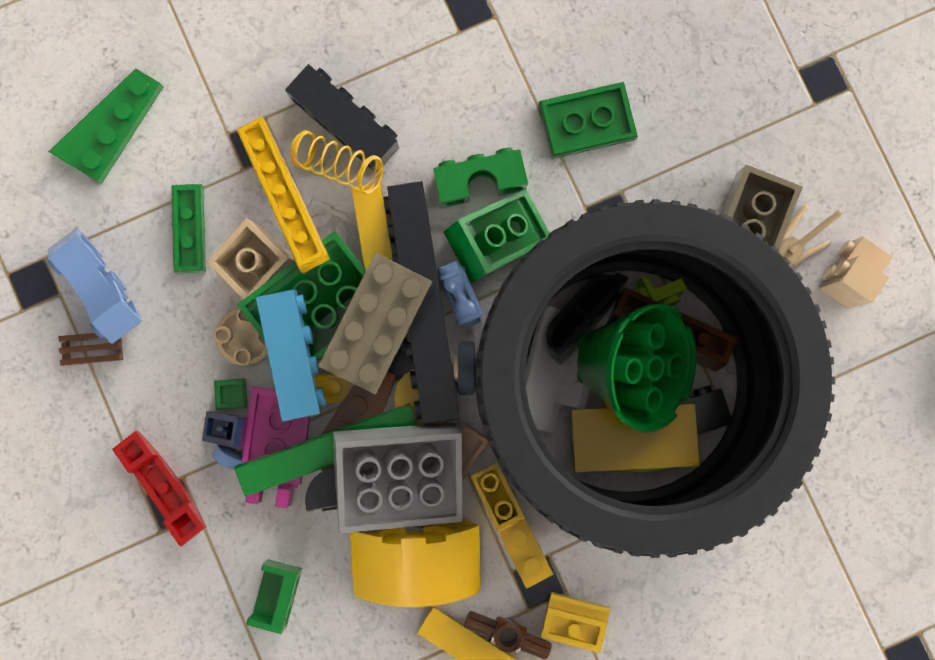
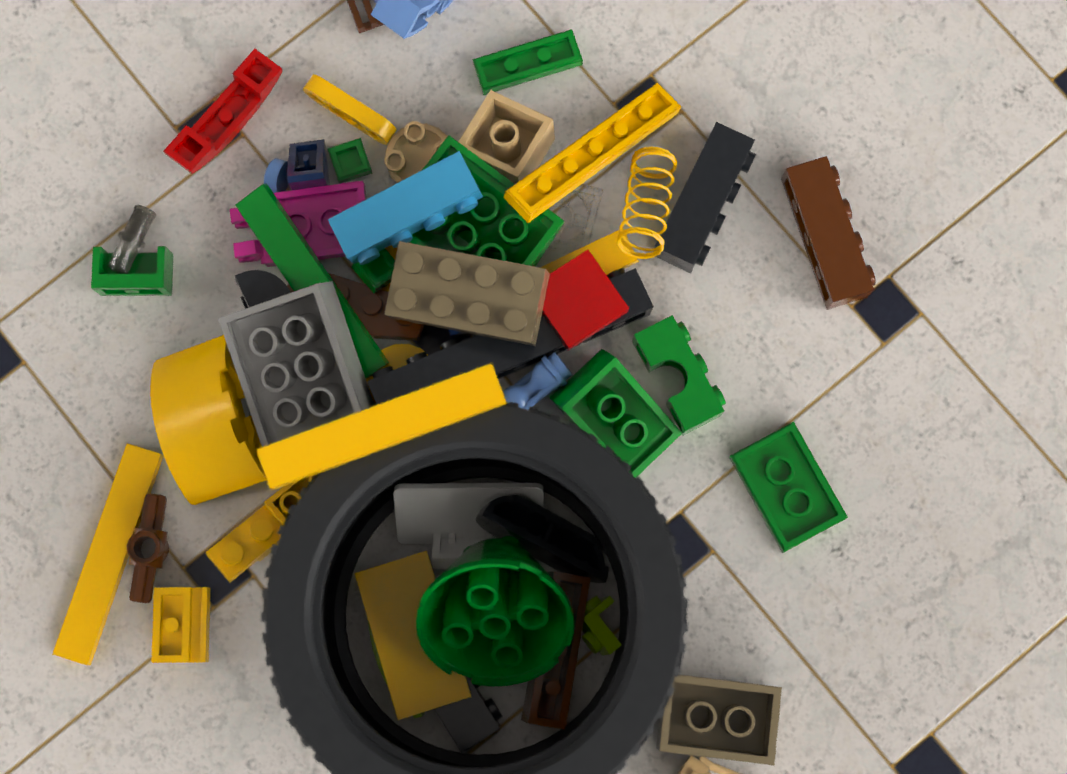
camera: 80 degrees right, 5 degrees down
none -> clear smoke axle [108,205,156,274]
none -> yellow tile [256,363,506,490]
none -> yellow beam [303,74,397,145]
none -> green tile [351,249,395,293]
none -> red tile [542,249,630,351]
none -> reddish brown brick [781,156,876,310]

